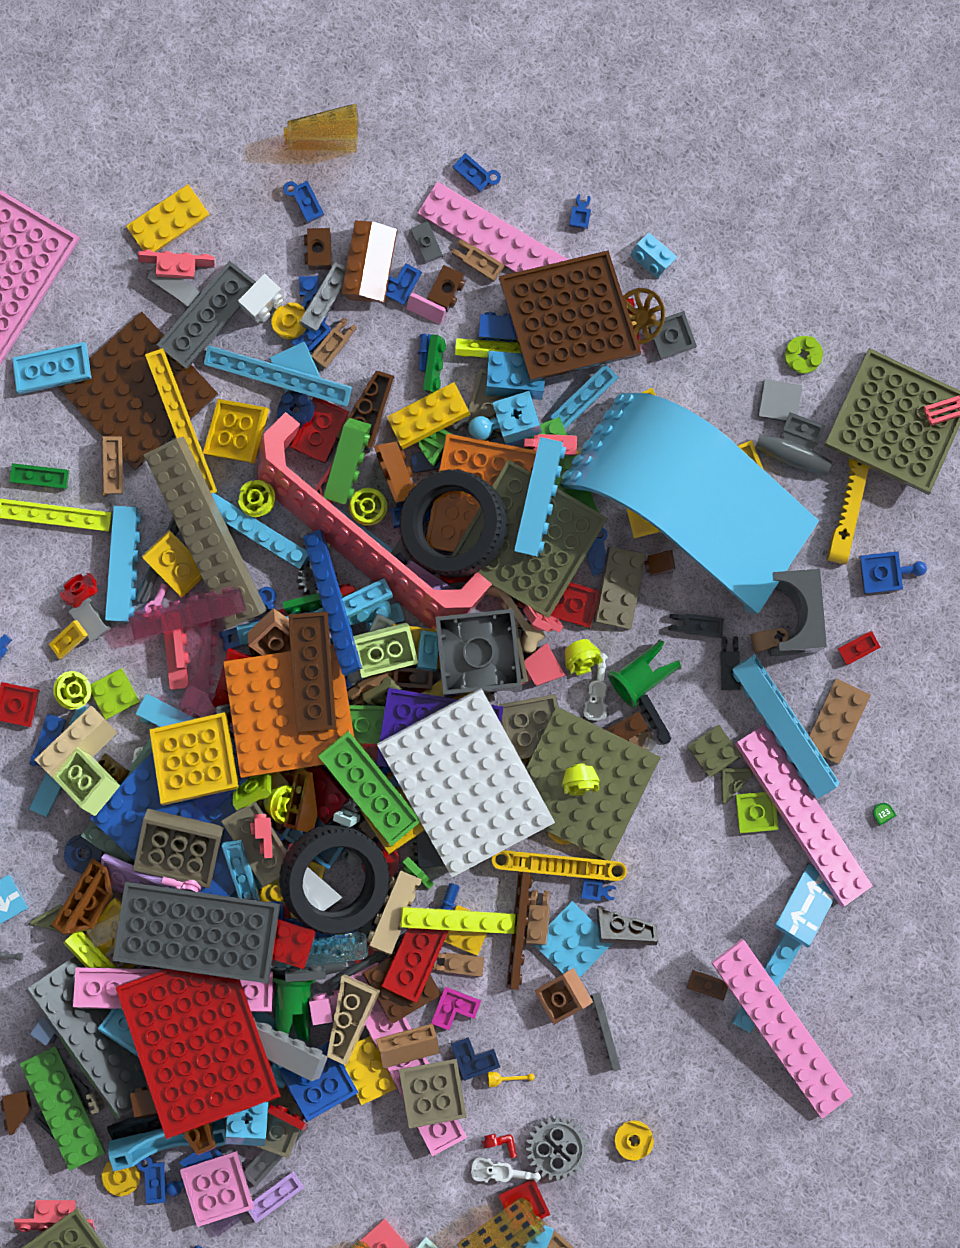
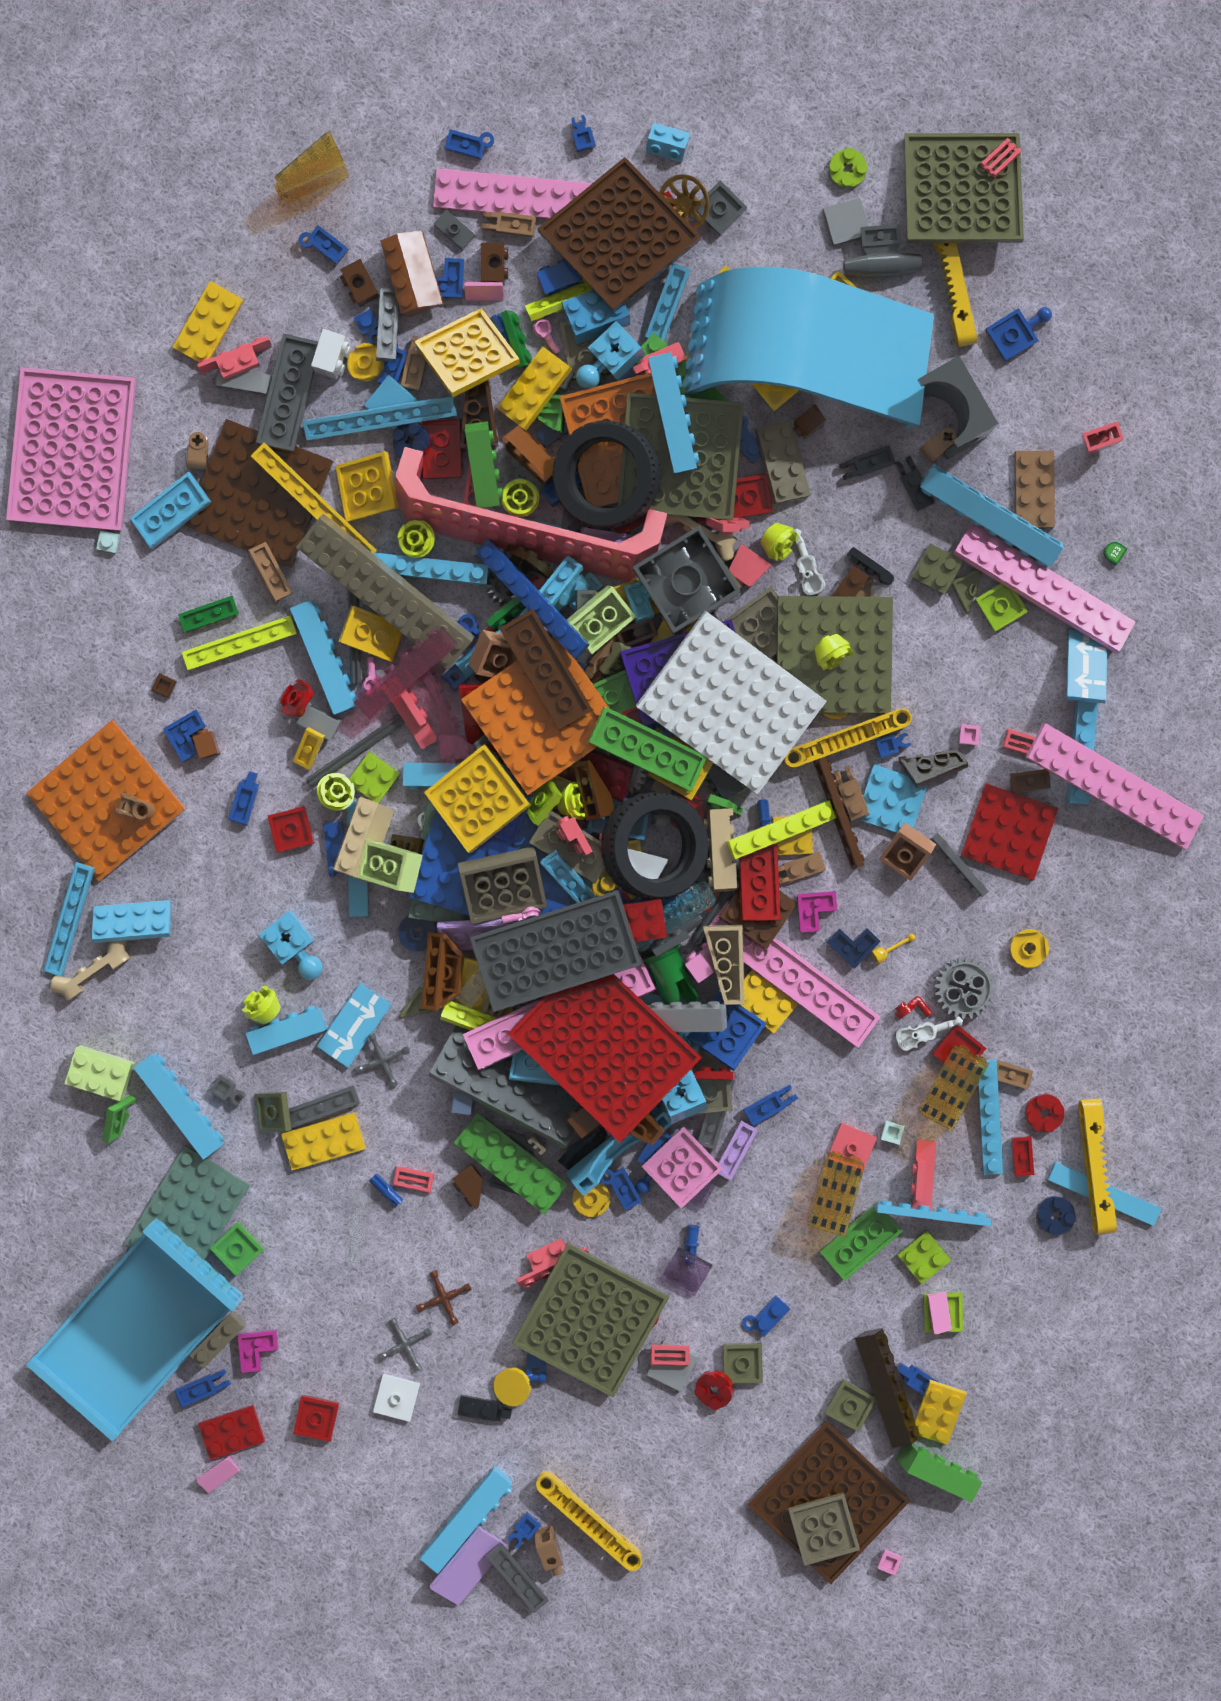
camera: 30 degrees left, 5 degrees up
light aqua plate [333,808,360,827] -> none
medium nougat panel [376,1024,440,1068] -> none
dark tan plate [398,1059,467,1129] -> none
green piece [607,639,681,708] -> none
red plate [837,631,881,666] -> none
none -> medium nougat piece [186,432,209,470]
none -> dark grey axle [306,715,404,787]
none -> yellow plate [415,308,520,397]
none -> dark brown plate [505,544,554,578]
none -> bright pink plate [533,319,560,355]
none -> blue hinge [743,1084,798,1126]
none -> bright pink plate [958,724,981,746]
none -> red plate [961,783,1058,880]
none -> coral tile [1002,729,1036,755]
none -> coral torso [1081,421,1124,455]

